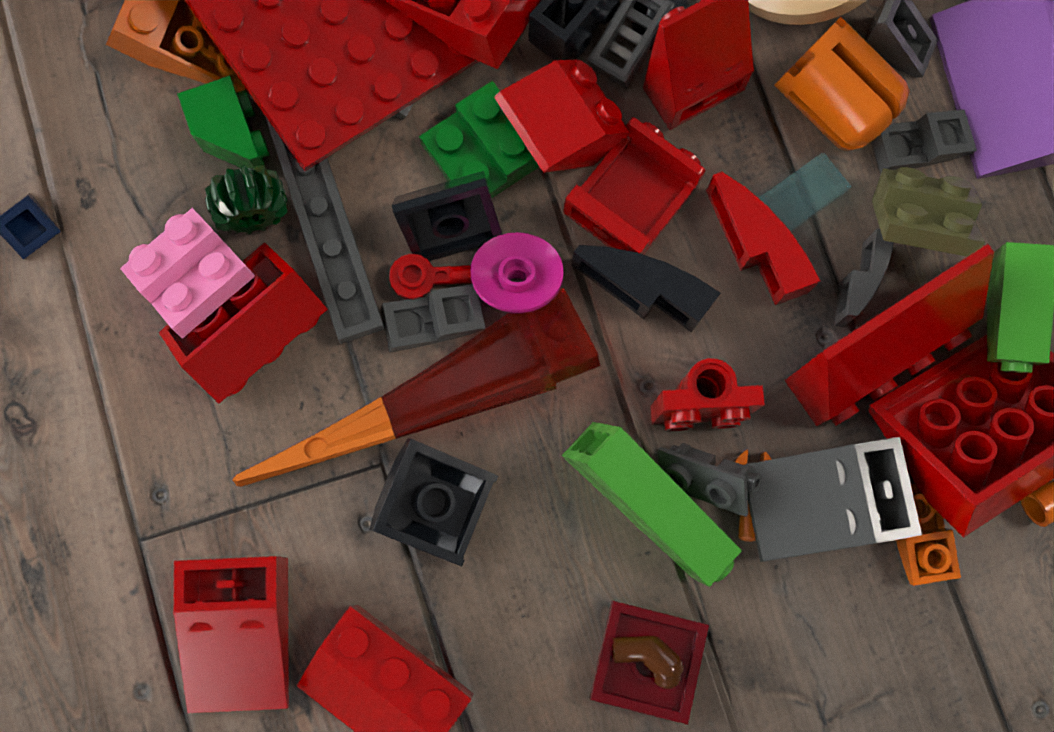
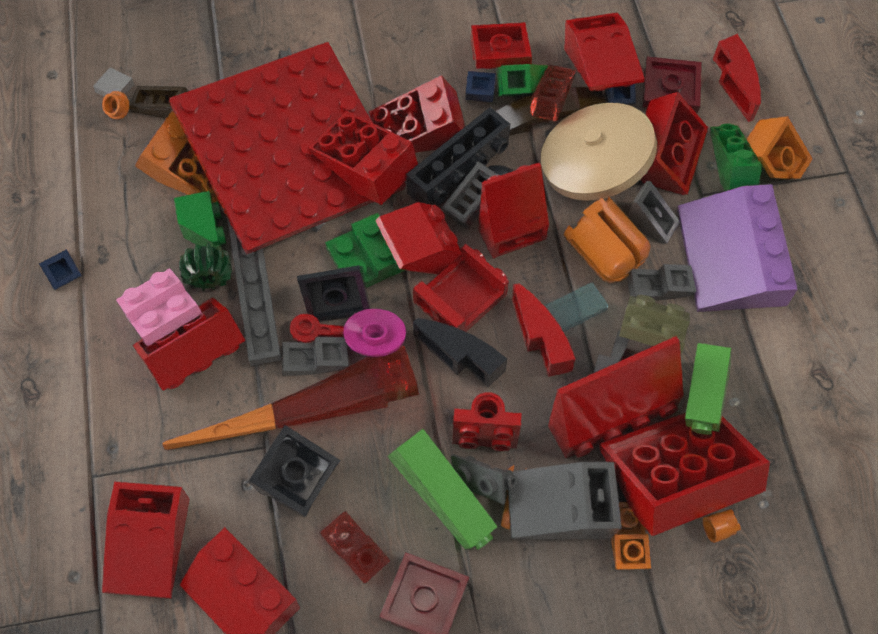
camera: 10 degrees right, 15 degrees down
reddish brown arm [613,636,683,689] -> none
none -> clear red slope [319,511,390,584]

